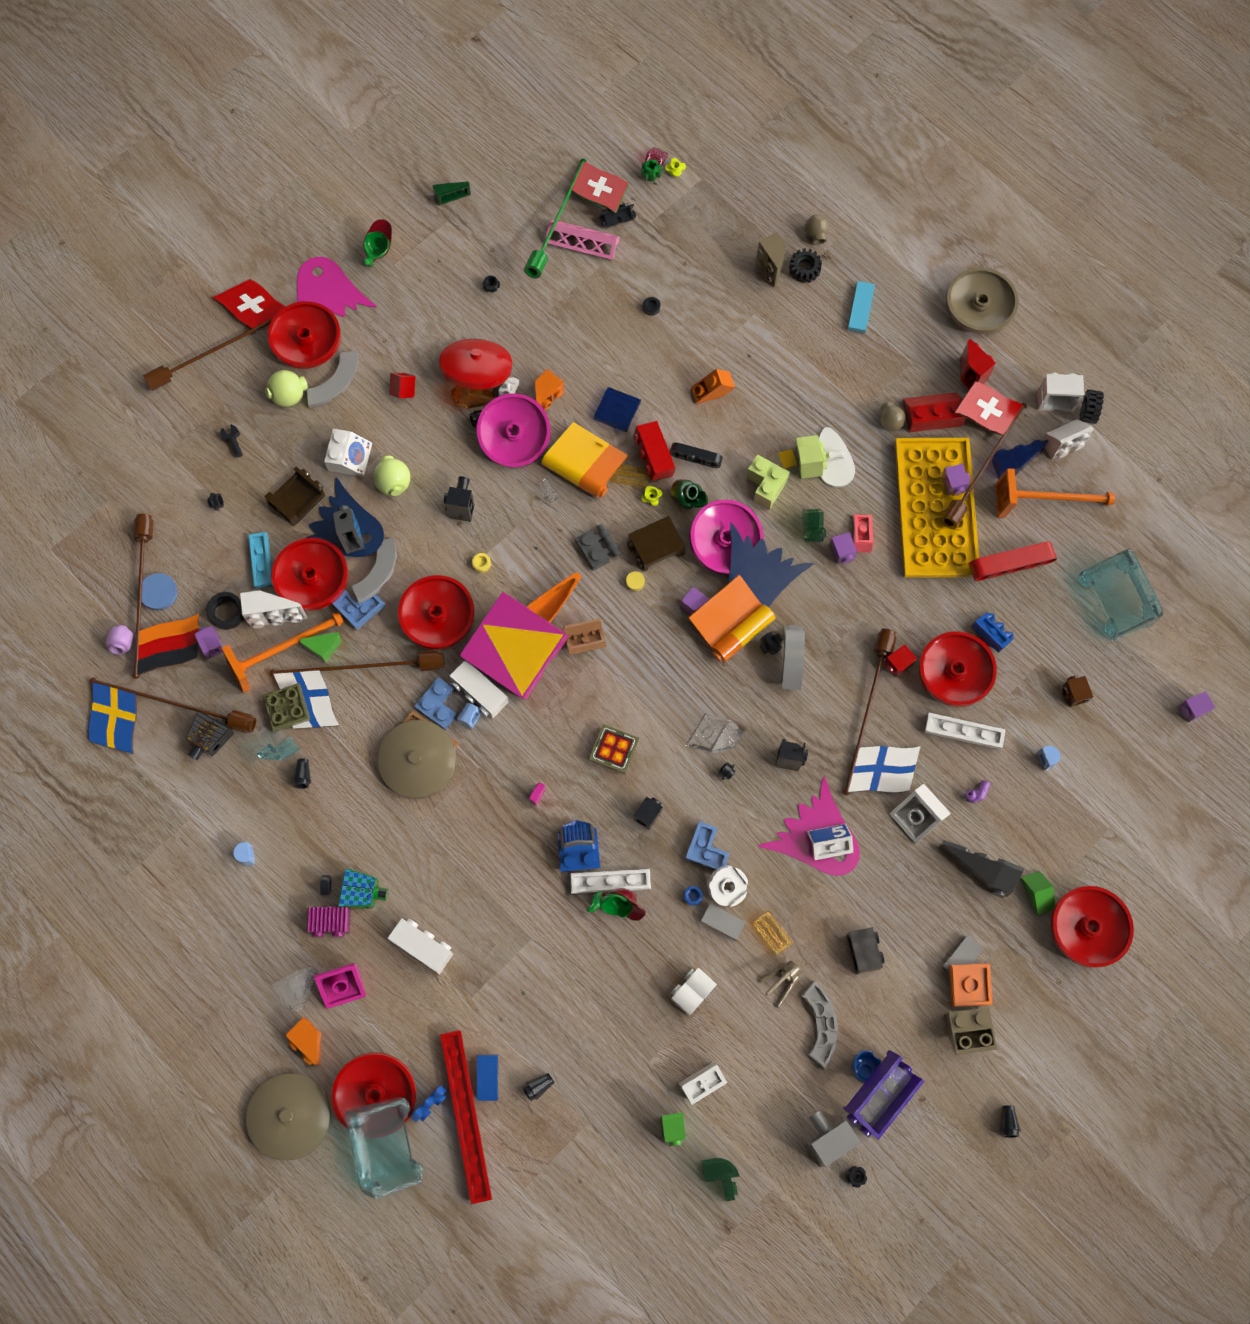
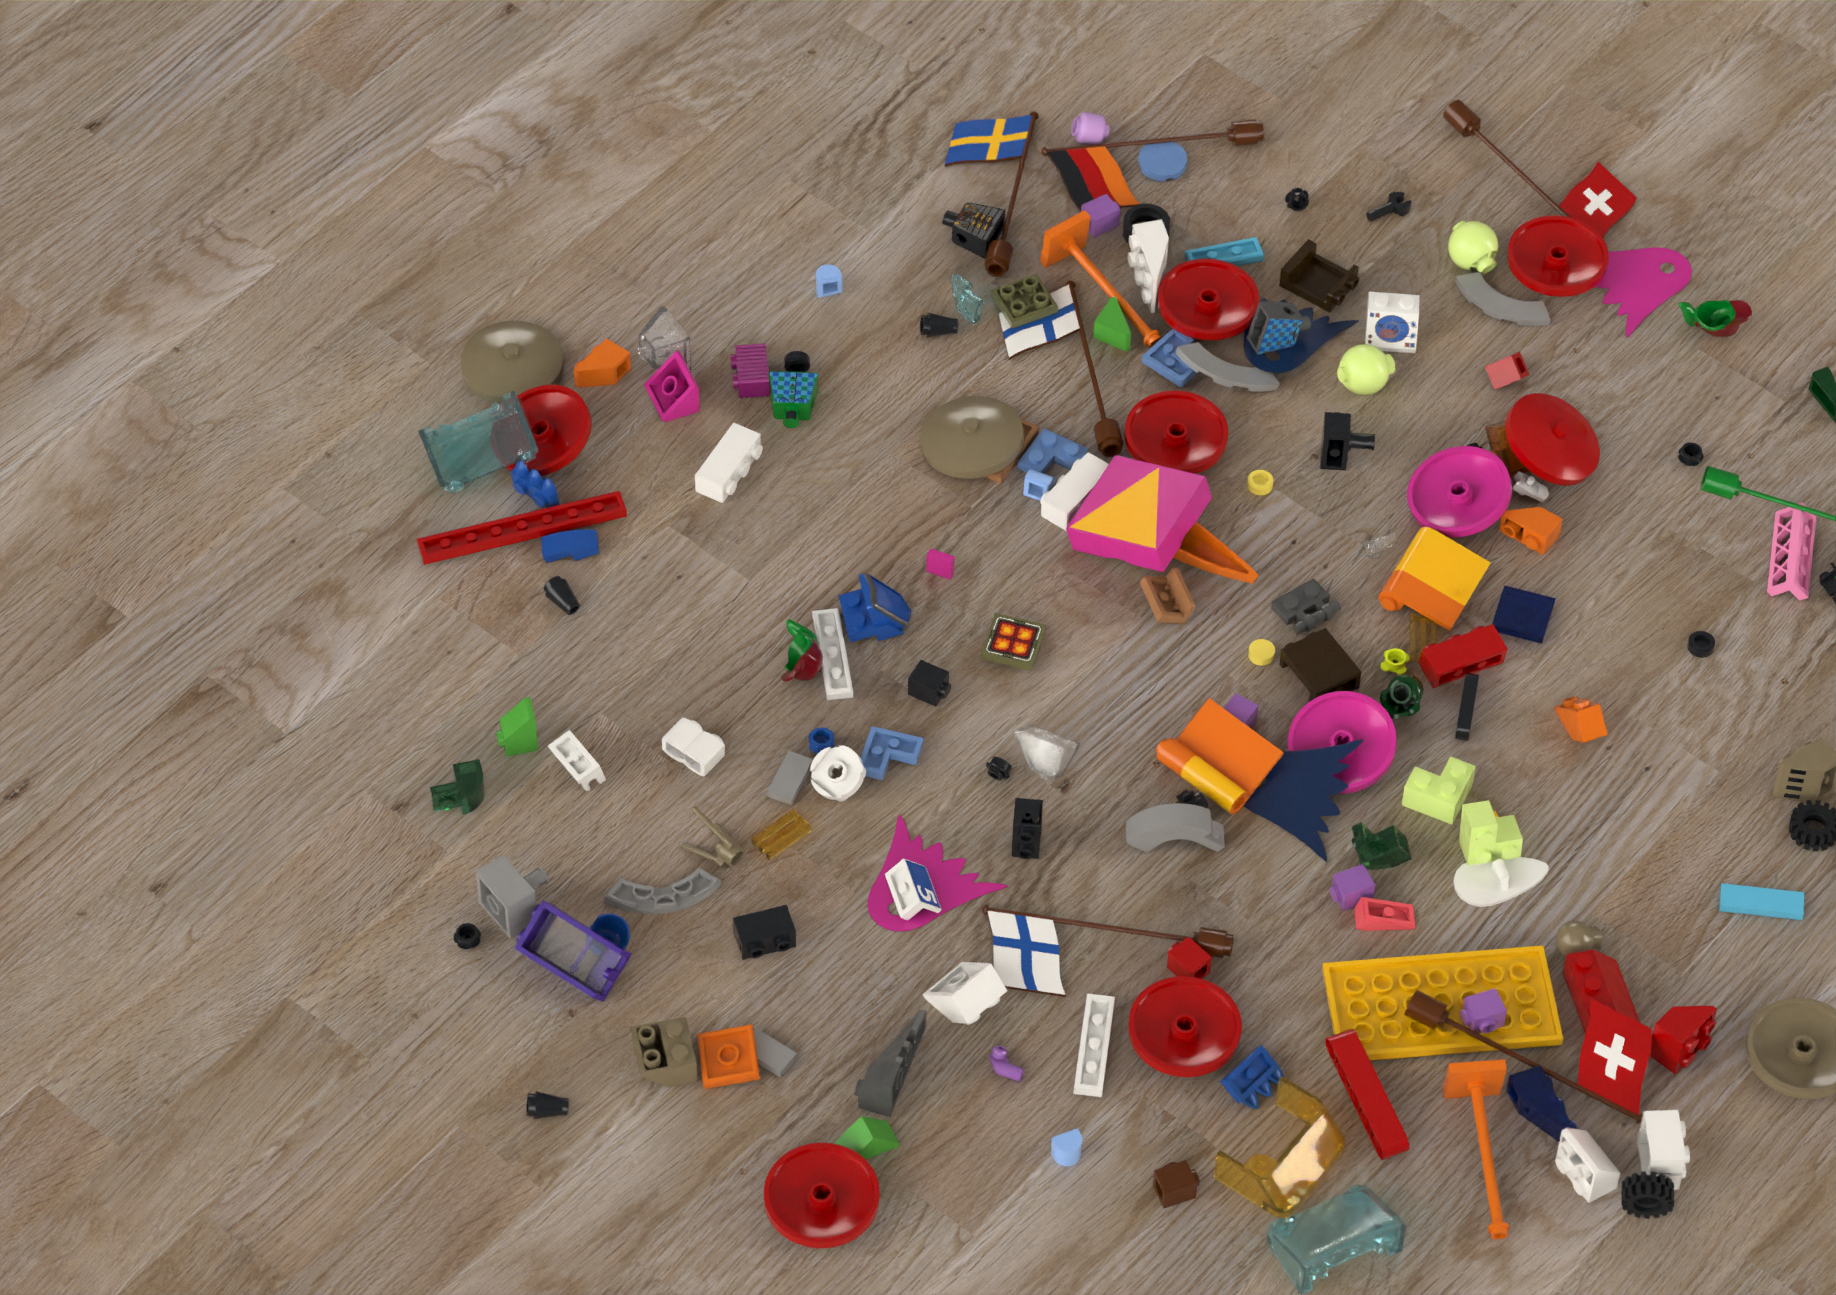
camera: 85 degrees right, 20 degrees down
none -> clear yellow windscreen [1214,1076,1345,1218]

